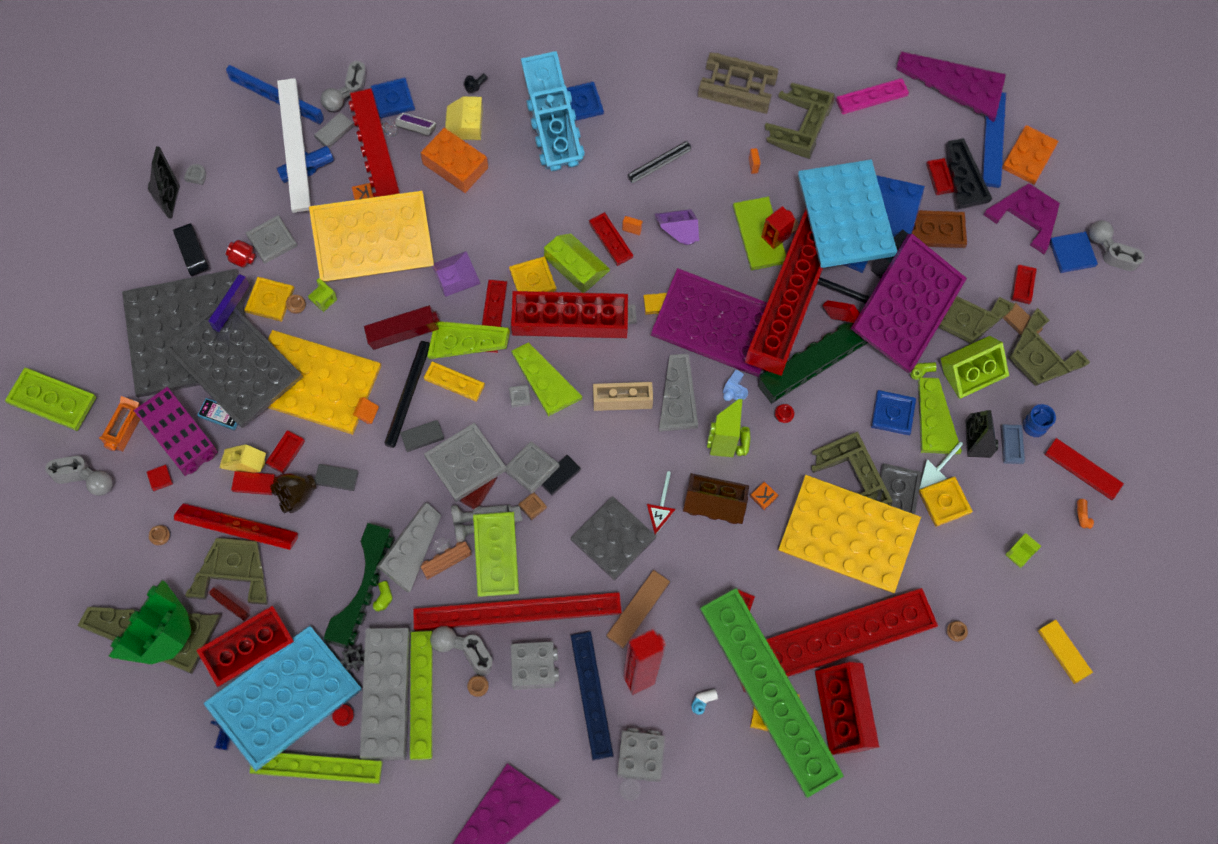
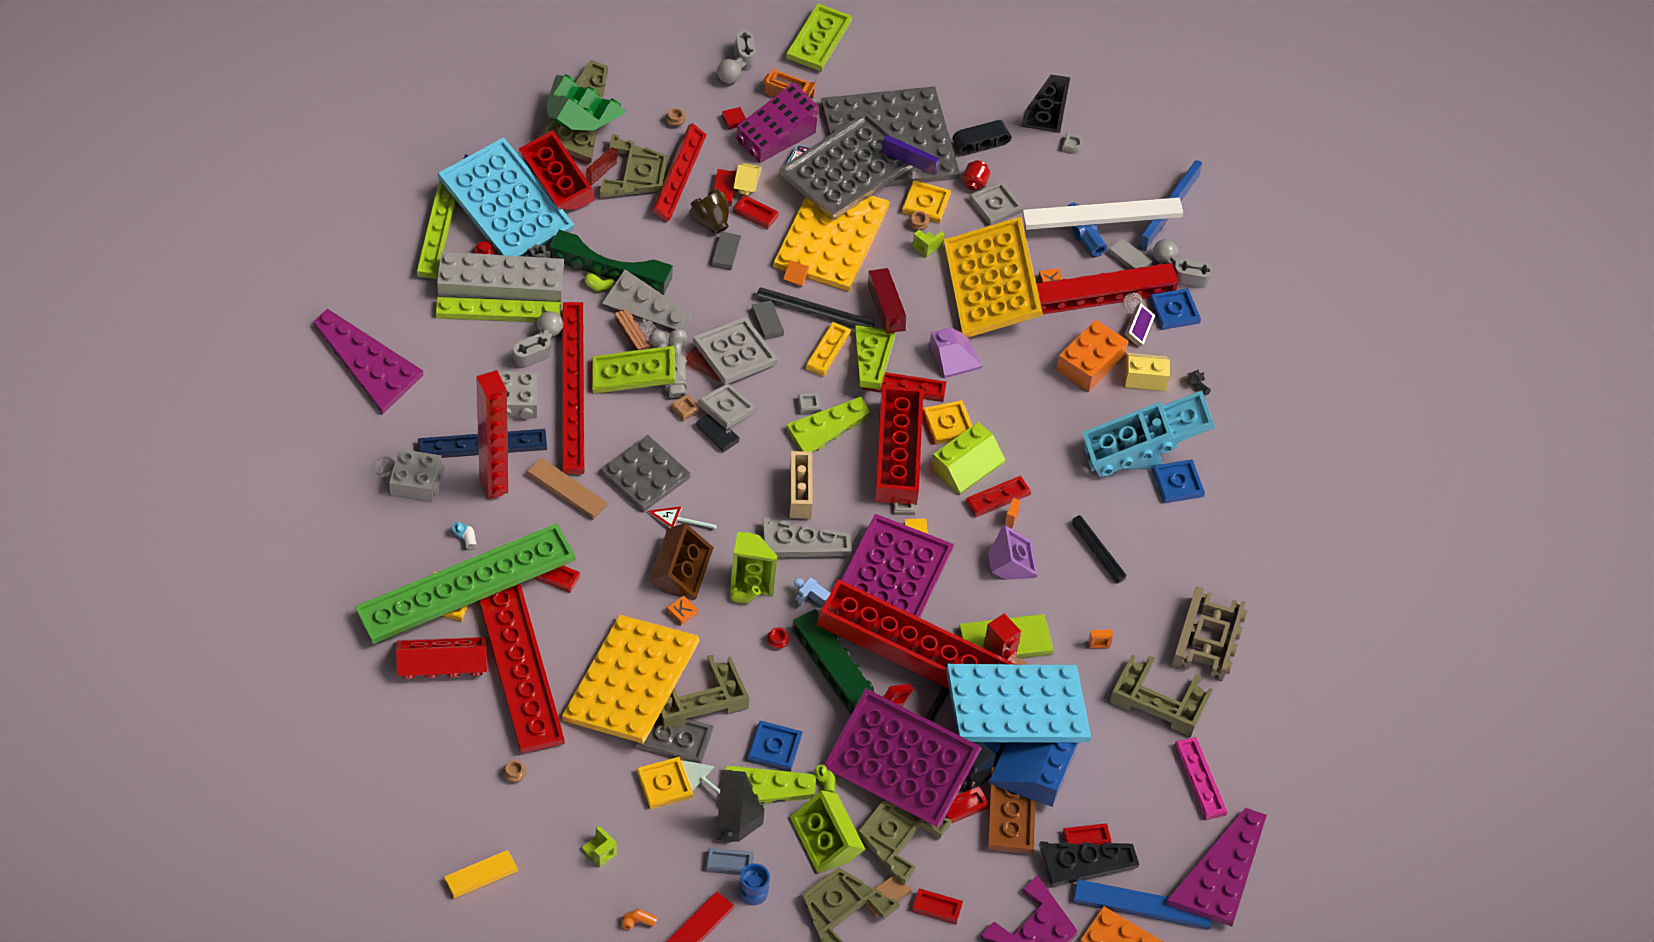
camera: 90 degrees right, 15 degrees down
medium nougat plate [467,675,489,697] -> none

